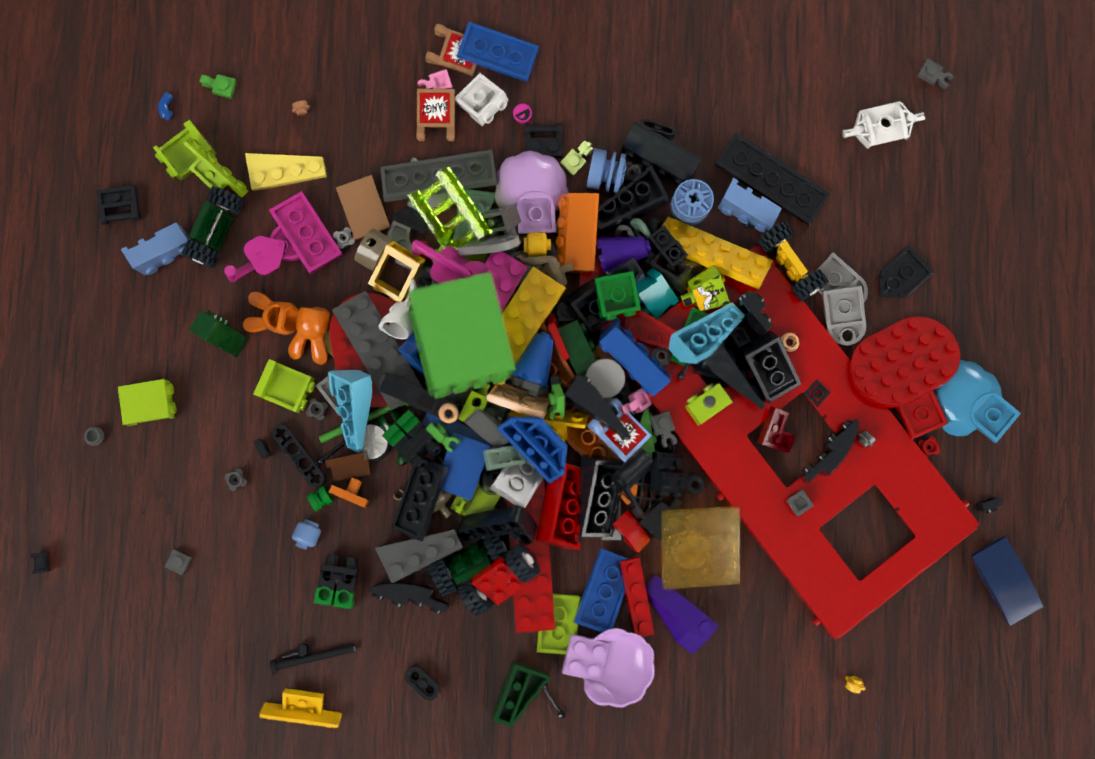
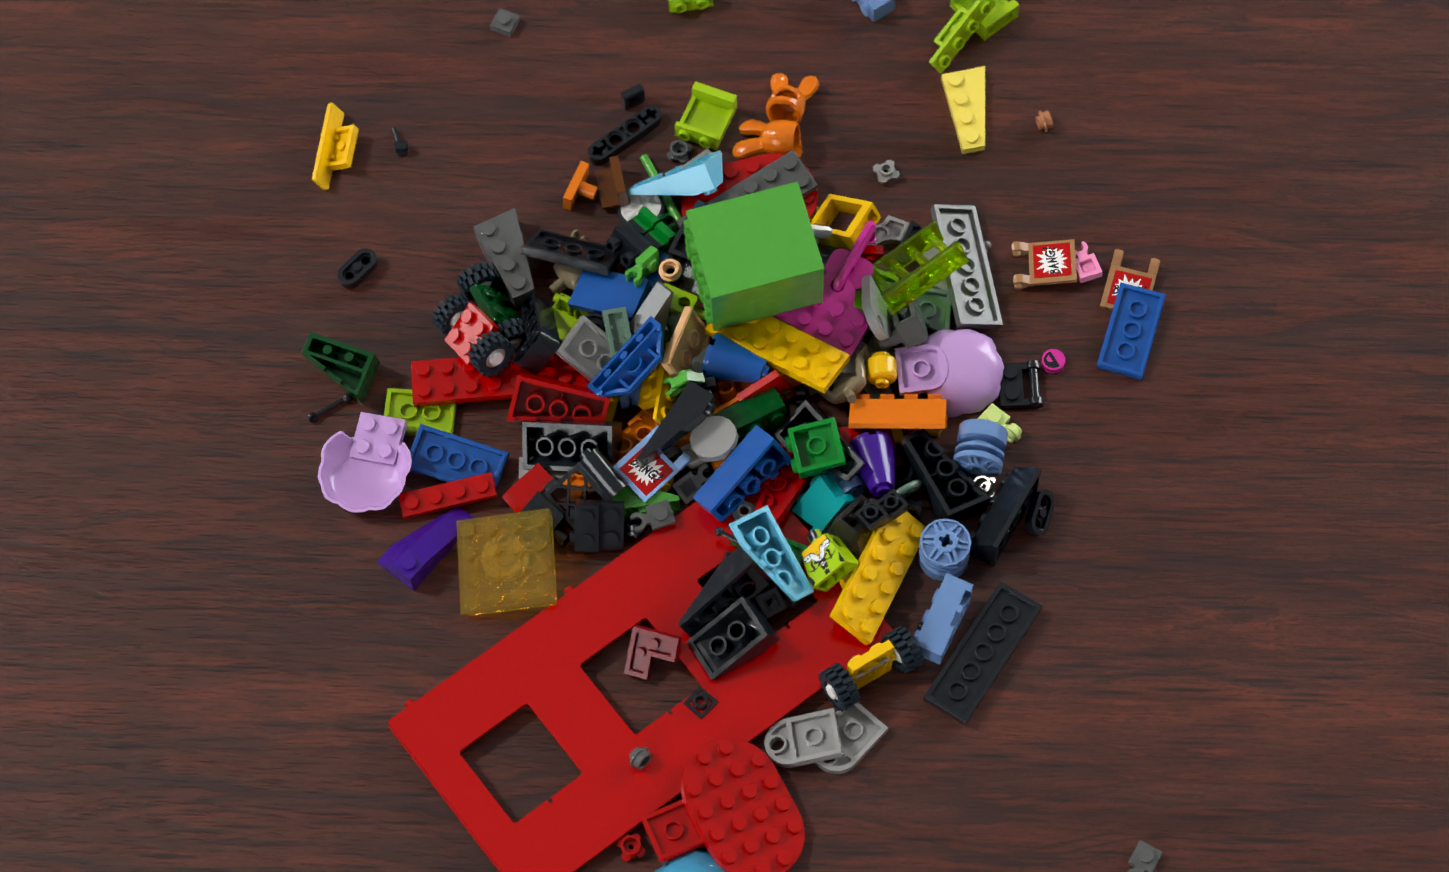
camera: 95 degrees right, 20 degrees down
plate [181,186,245,269] -> none
dark green wedge [188,310,249,358] -> none
bright green plate [200,74,237,99] -> none
dark pink plate [224,191,342,282] -> none
dark grey plate [224,469,247,491] -> none
black bar [269,644,357,674] -> none
medium blue head [292,519,321,550] -> none
green wheel [307,485,333,512] -> none
black hips [313,554,359,609] -> none
black hinge [317,438,346,465] -> none
medium nougat tile [336,175,390,241] -> none
dark tan piece [354,228,395,272] -> none
black slope [369,582,449,614] -> none
white plate [455,73,508,126] -> none
bright pink plate [620,388,652,415] -> none
lime piece [685,383,732,426] -> none
black plate [688,475,705,494] -> none
black plate [736,290,772,336] -> none
light nougat plate [780,333,799,352] -> none
dark grey plate [785,489,814,517] -> none
black slope [800,419,860,483] -> none
white plate [842,102,925,149] -> none
yellow plate [845,676,866,694] -> none
black tile [879,245,934,298] -> none

